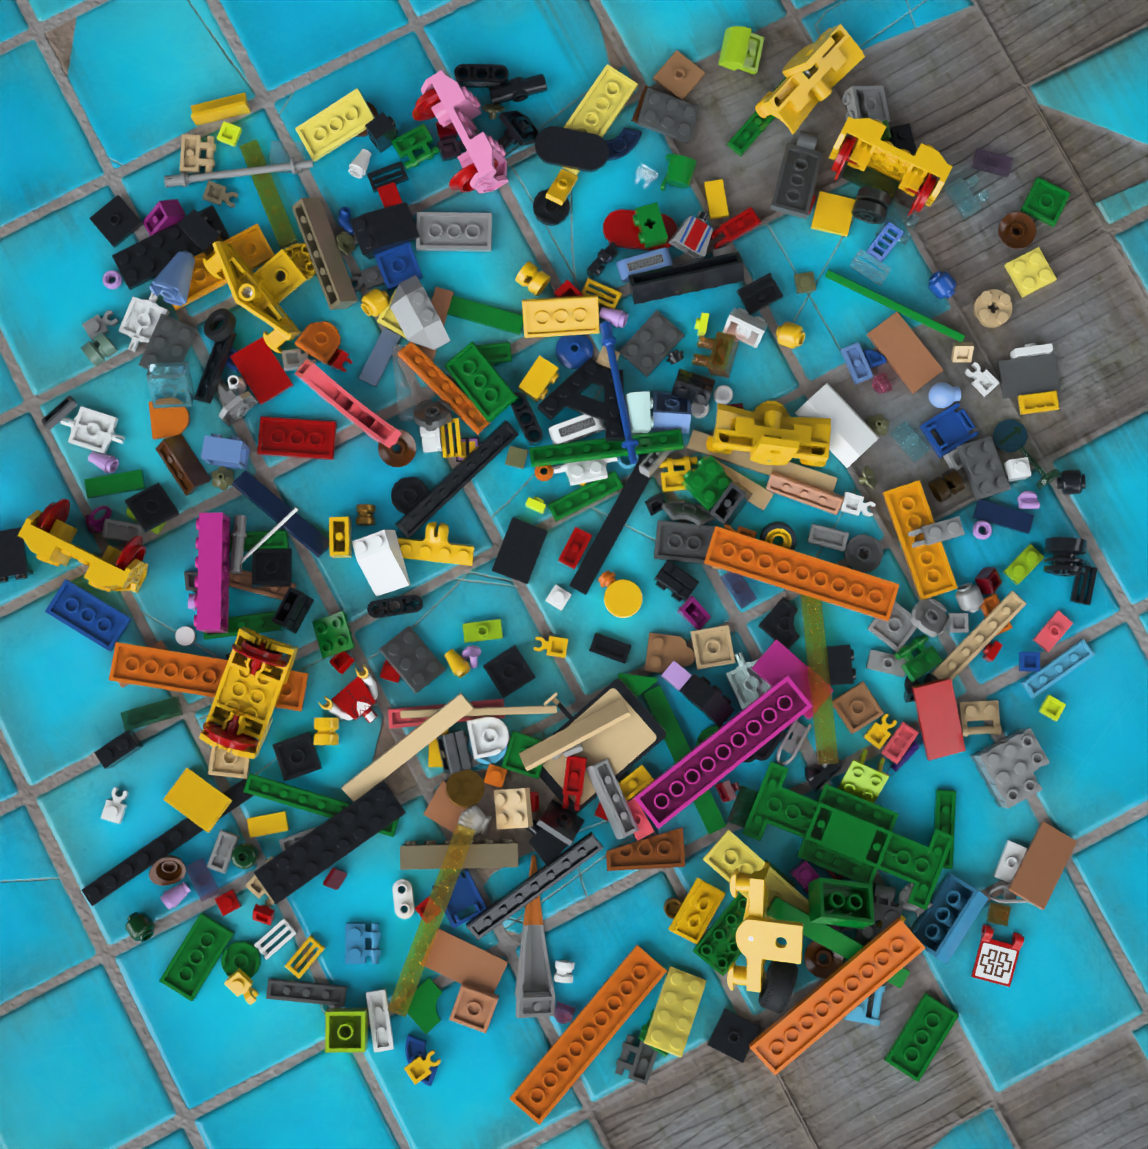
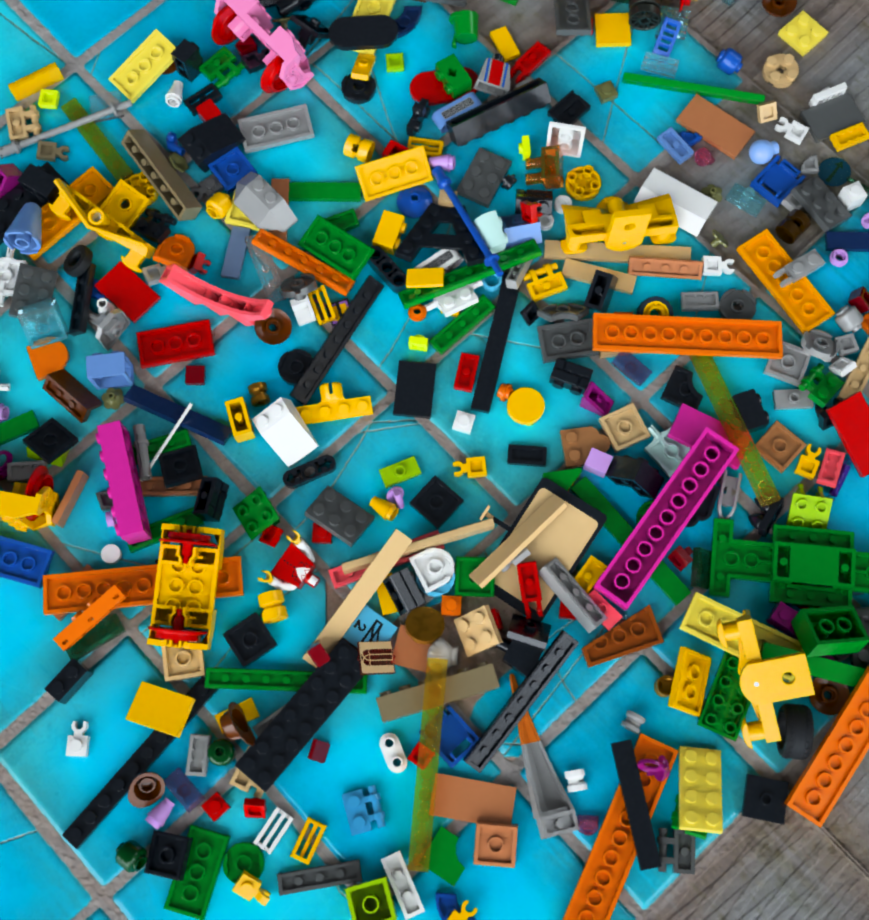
camera: 10 degrees left, 10 degrees down
olive tile [505,446,528,469] -> none
clear tile [635,164,658,188] -> none
green plate [681,455,733,511] -> none
yellow head [776,321,805,349] -> none
none -> nougat tile [51,470,89,528]
none -> orange piece [53,584,129,651]
none -> black plate [131,208,177,244]
none -> black plate [144,830,193,881]
none -> dark red tile [185,366,206,385]
none -> reddish brown piece [220,702,255,746]
none -> dark red slope [307,640,330,667]
none -> medium azure tile [343,605,398,660]
none -> piece [357,641,396,675]
none -> lime tile [386,53,404,73]
none -> yellow tile [406,268,445,288]
none -> red tile [520,200,542,223]
none -> yellow tile [565,165,601,201]
none -> black tile [610,739,662,871]
none -> light grey wheel [620,710,646,734]
none -> magenta piece [637,755,671,781]
none -> light grey tile [800,155,819,175]
none -> white tile [828,356,857,377]

